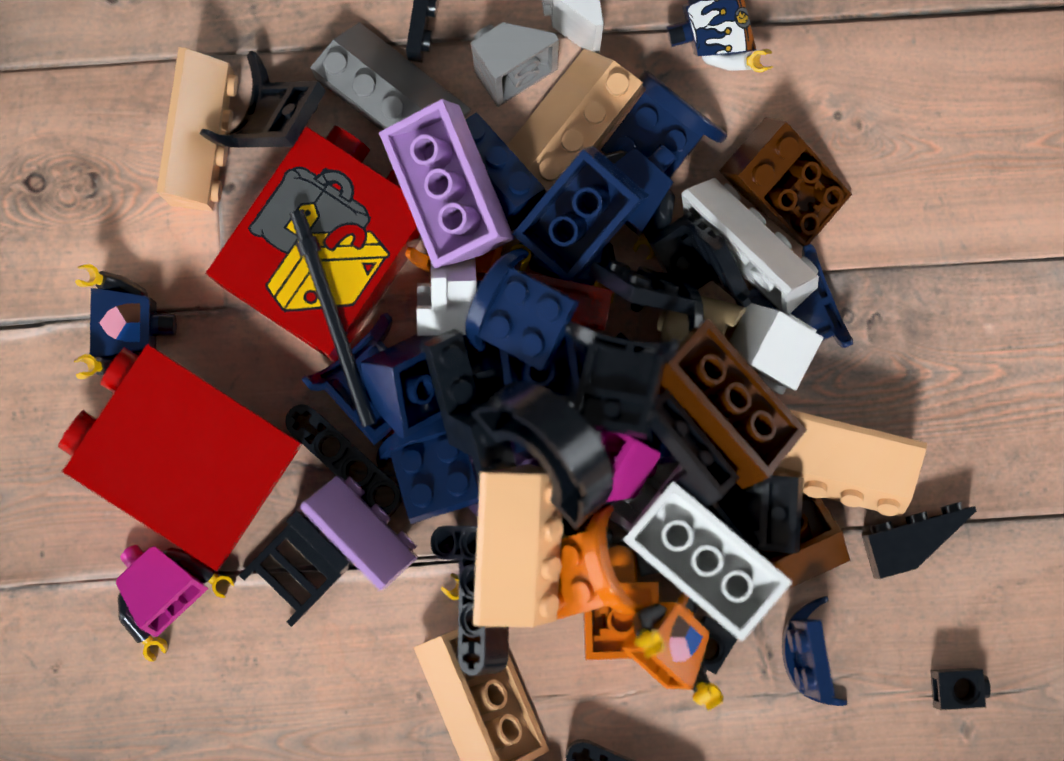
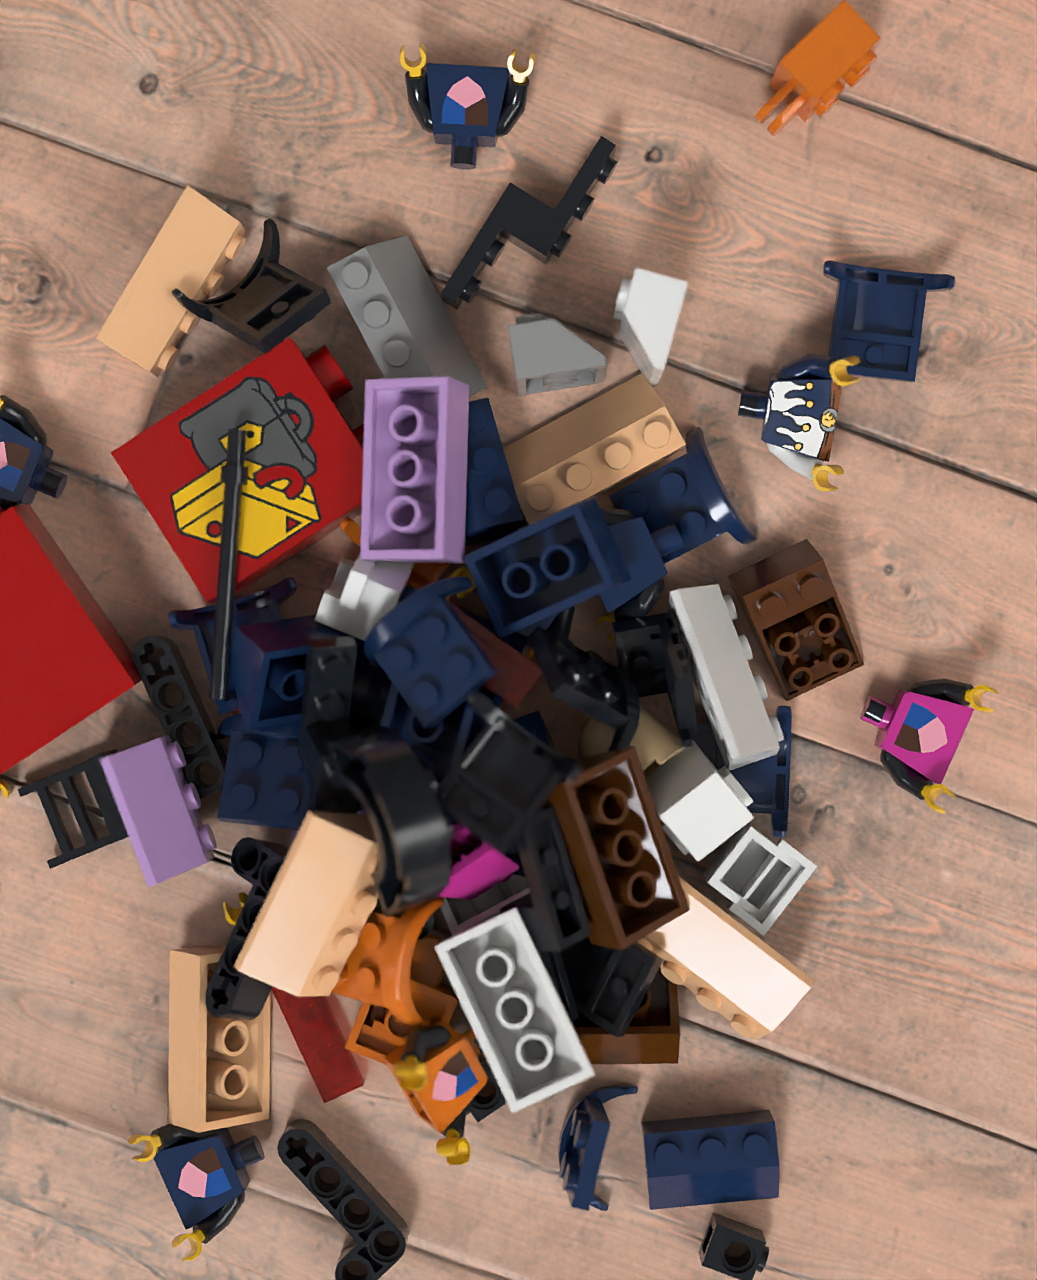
camera: 20 degrees right, 5 degrees up
black slope [862,502,977,579] -> none
none -> clear red plate [272,986,365,1103]
none -> dark blue slope [641,1110,779,1210]
none -> white plate [702,823,817,936]
none -> torso [860,678,999,814]

